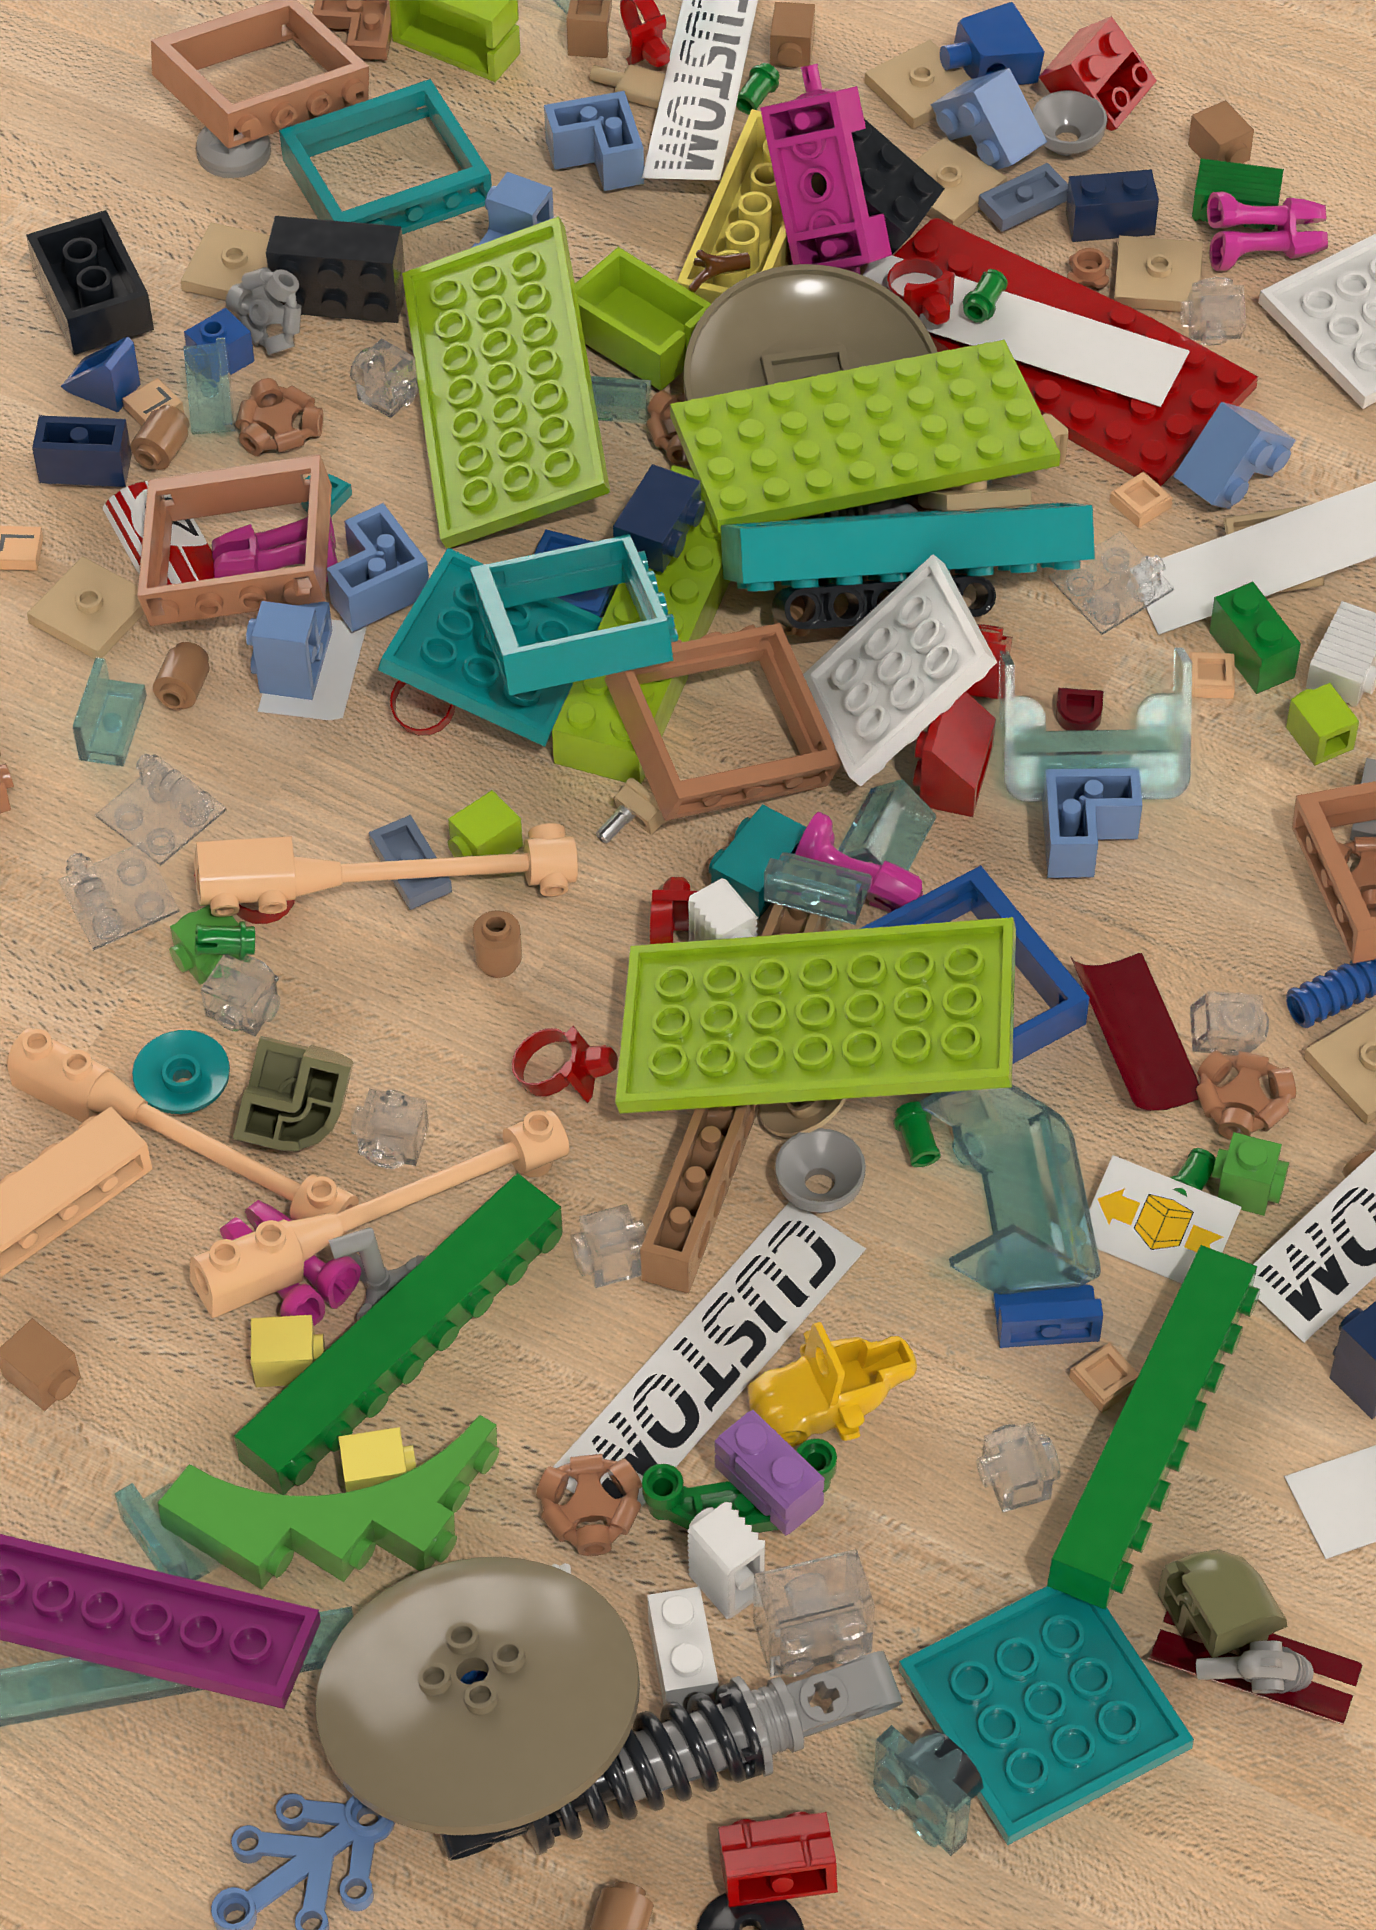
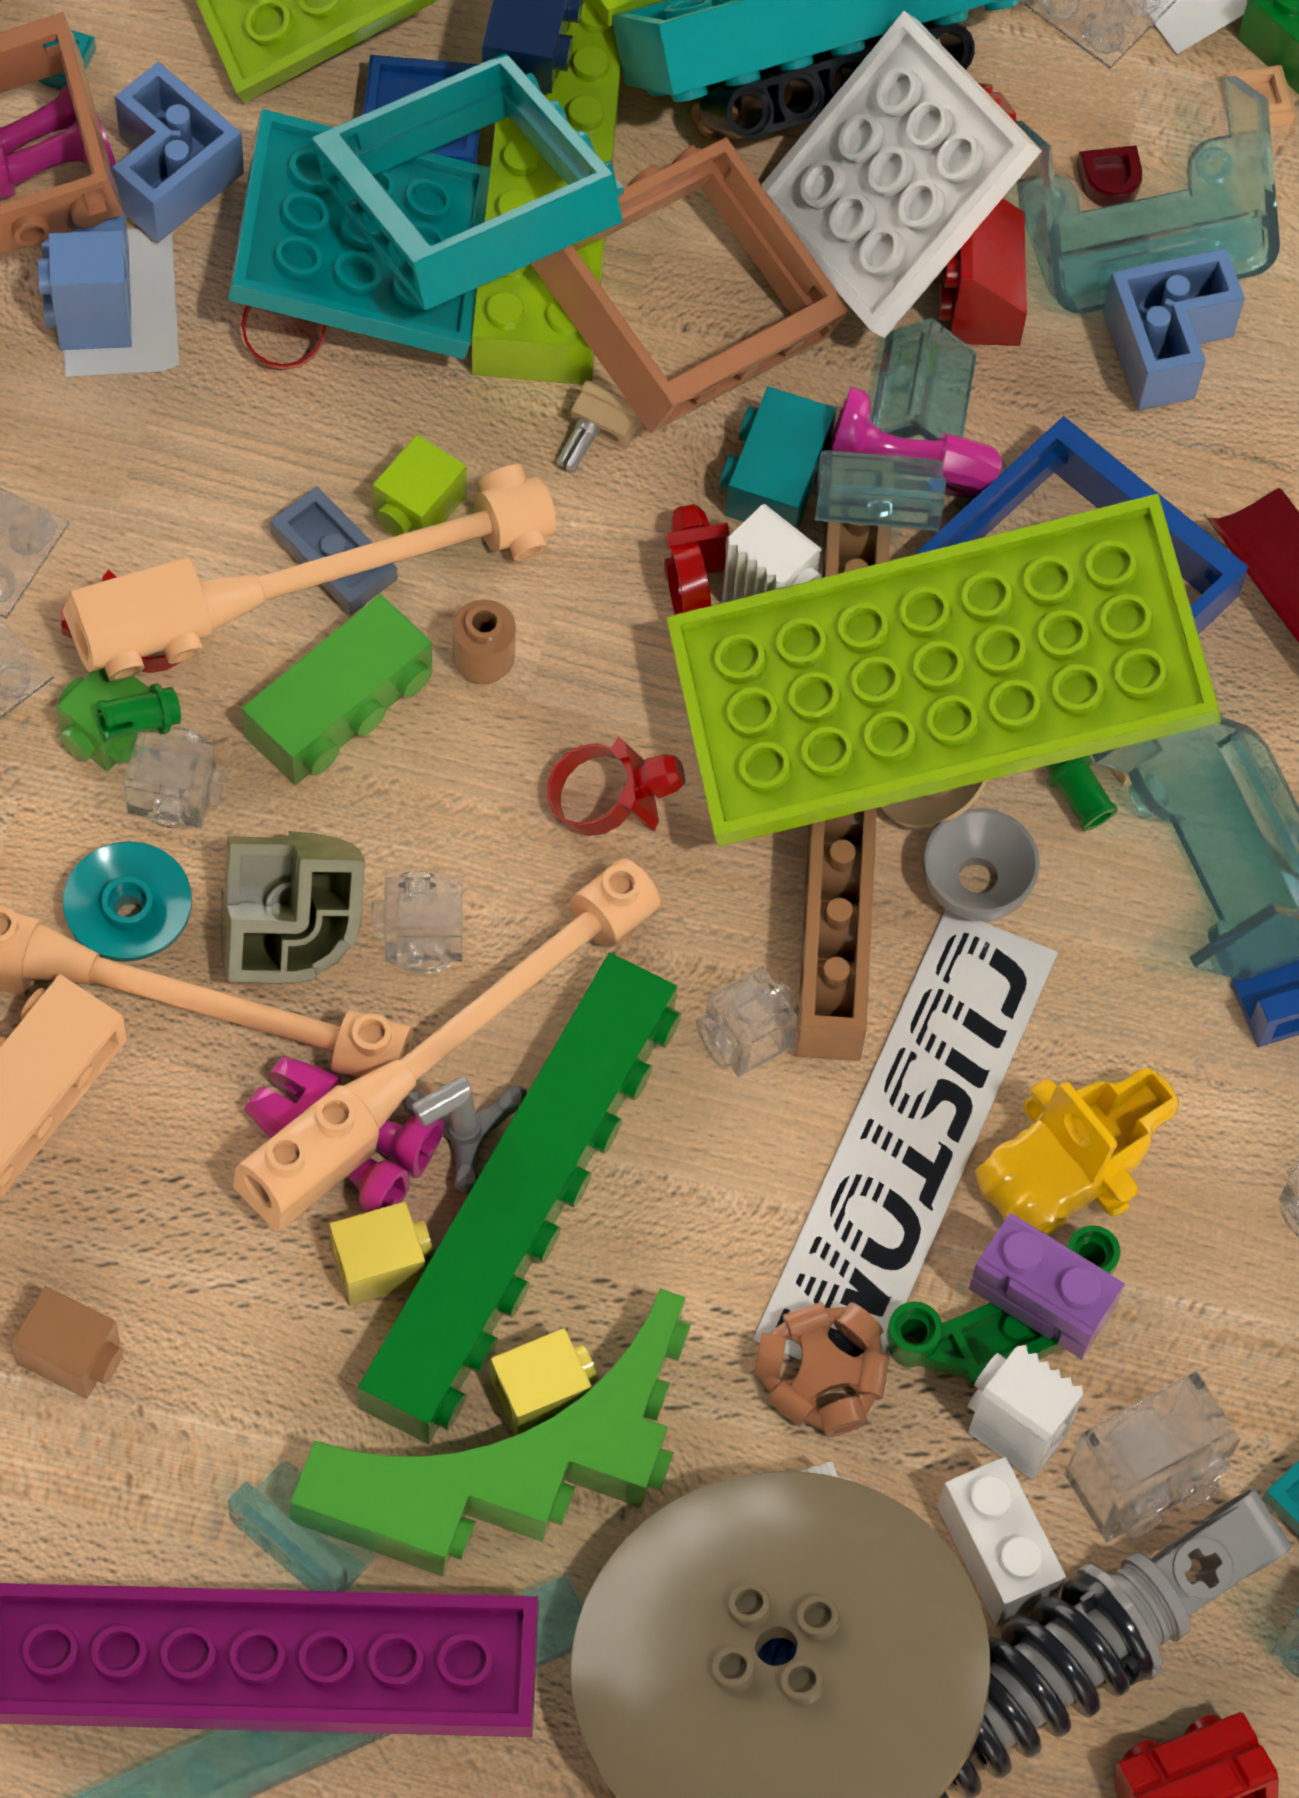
camera: 20 degrees left, 10 degrees up
none -> bright green brick [241,594,432,785]

